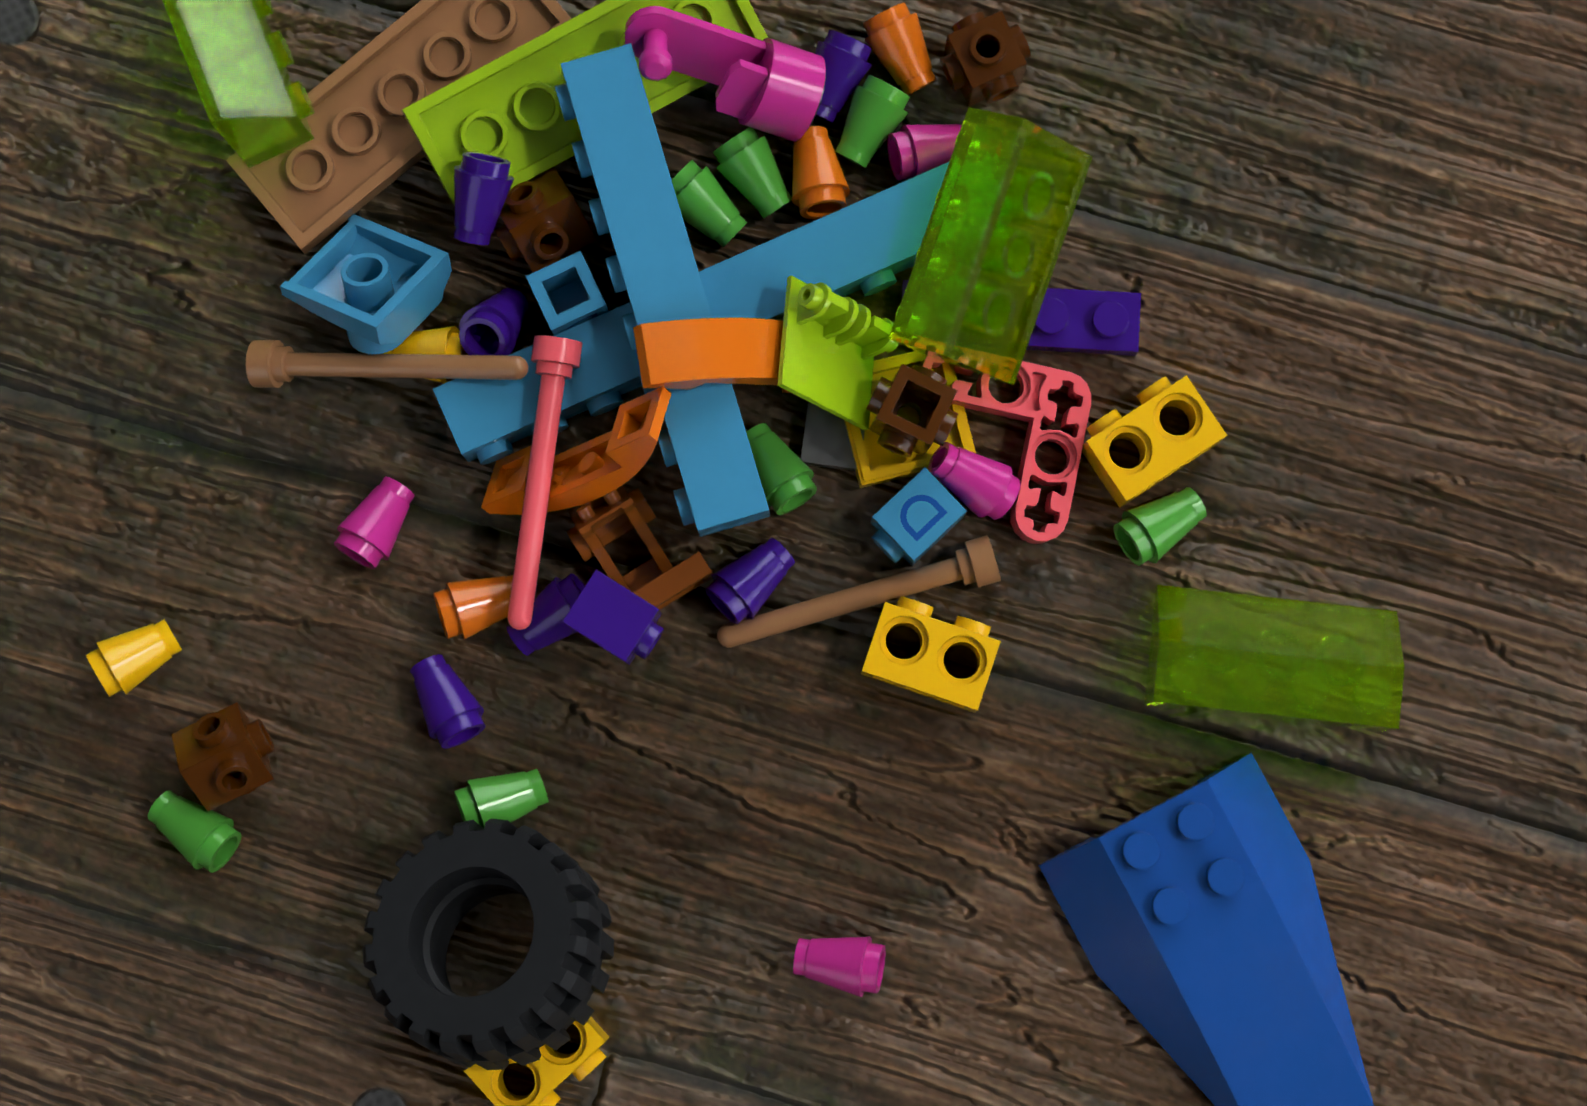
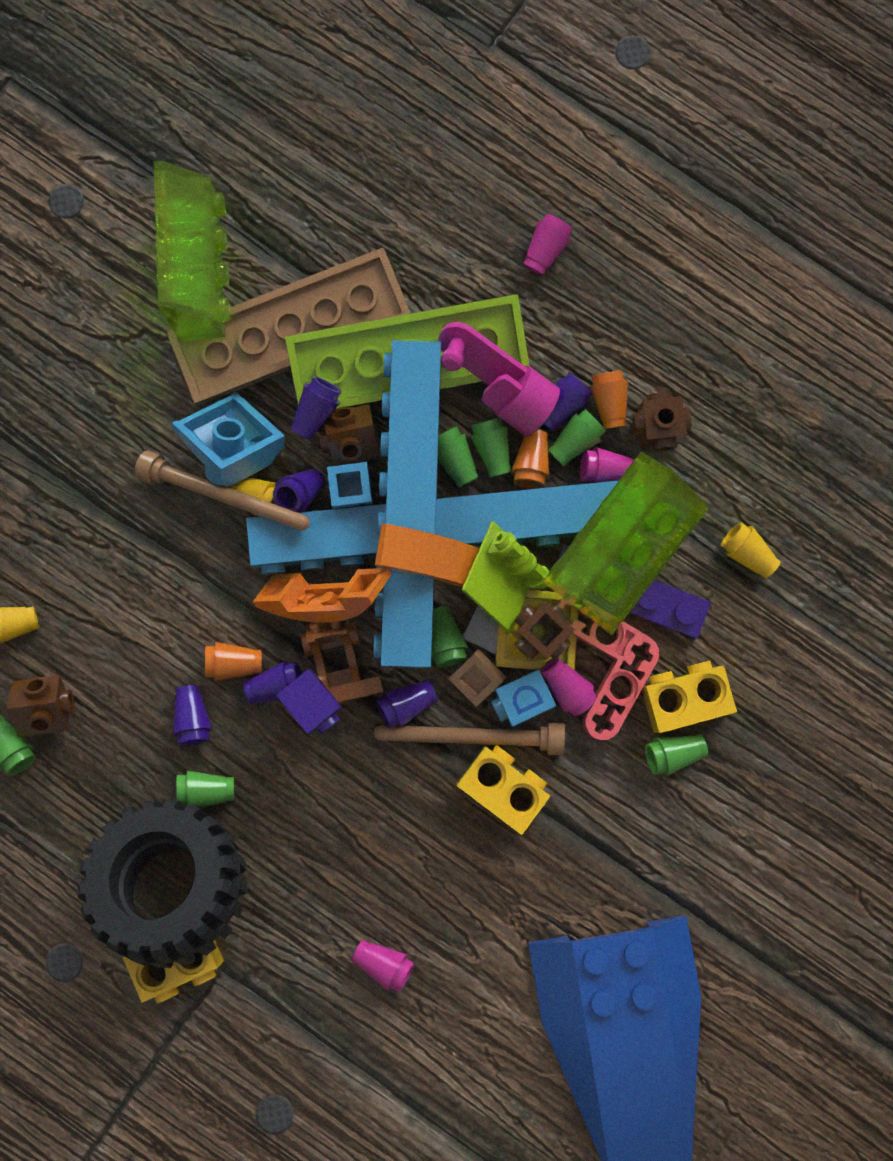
camera: 15 degrees right, 0 degrees up
dark pink cone [334,476,415,569] -> none
coral piece [507,335,583,630] -> none
clear neon green slope [1144,585,1405,731] -> none
none -> medium nougat plate [448,649,506,707]
none -> yellow cone [721,522,781,579]

